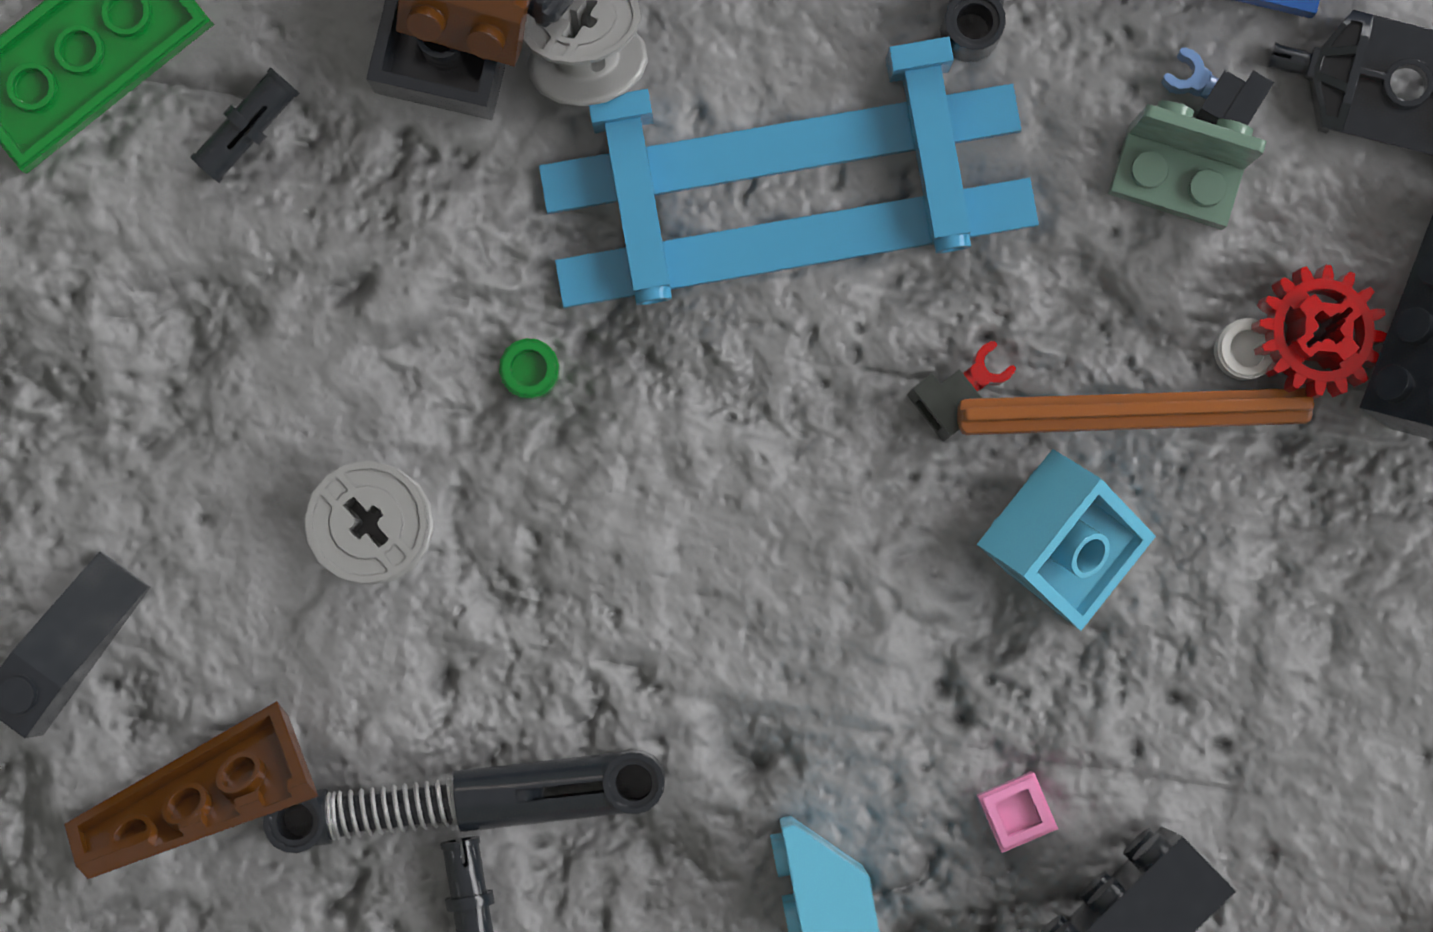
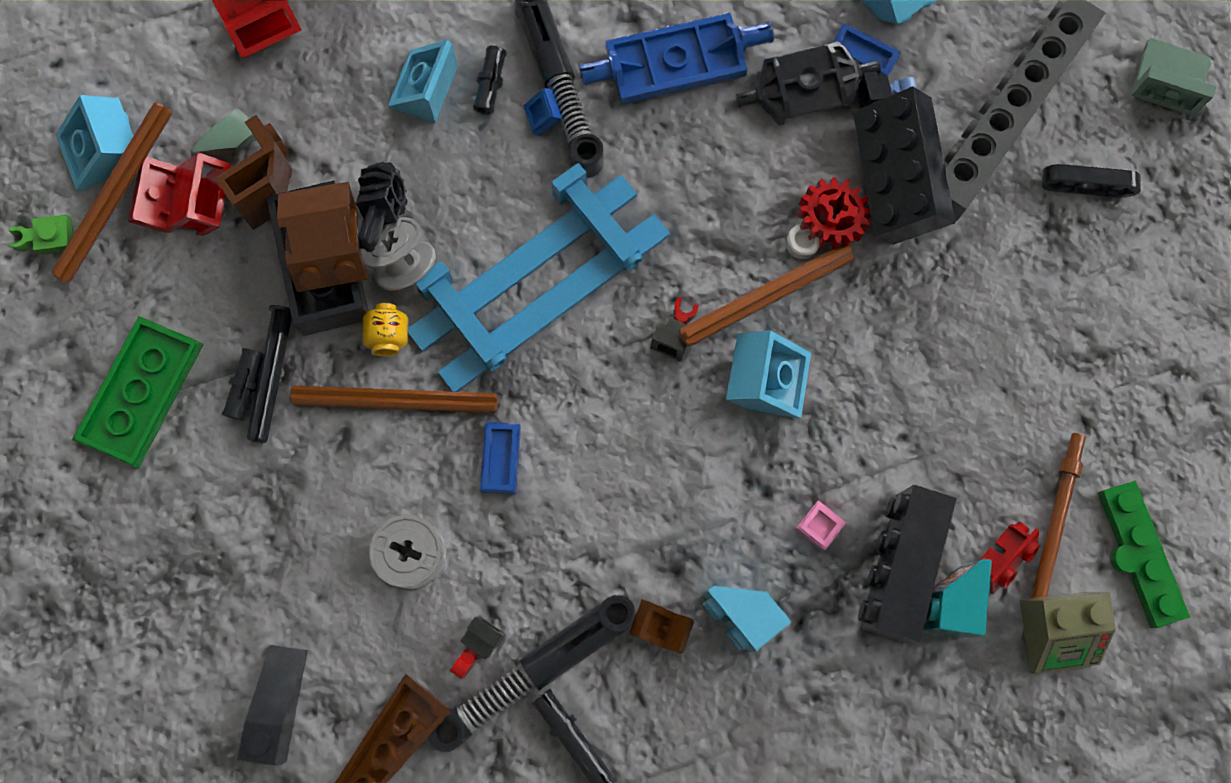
camera: 30 degrees left, 10 degrees down
green tile [499,338,560,400] -> none
sand green bracket [1108,100,1266,230] -> none
black piece [1161,47,1274,125] -> none
none -> black axle [246,305,292,443]
none -> dark orange axle [290,385,498,413]
none -> yellow head [362,303,408,356]
none -> pearl dark grey piece [450,616,506,680]
none -> blue tile [480,422,521,495]
none -> reddish brown bracket [629,599,694,654]

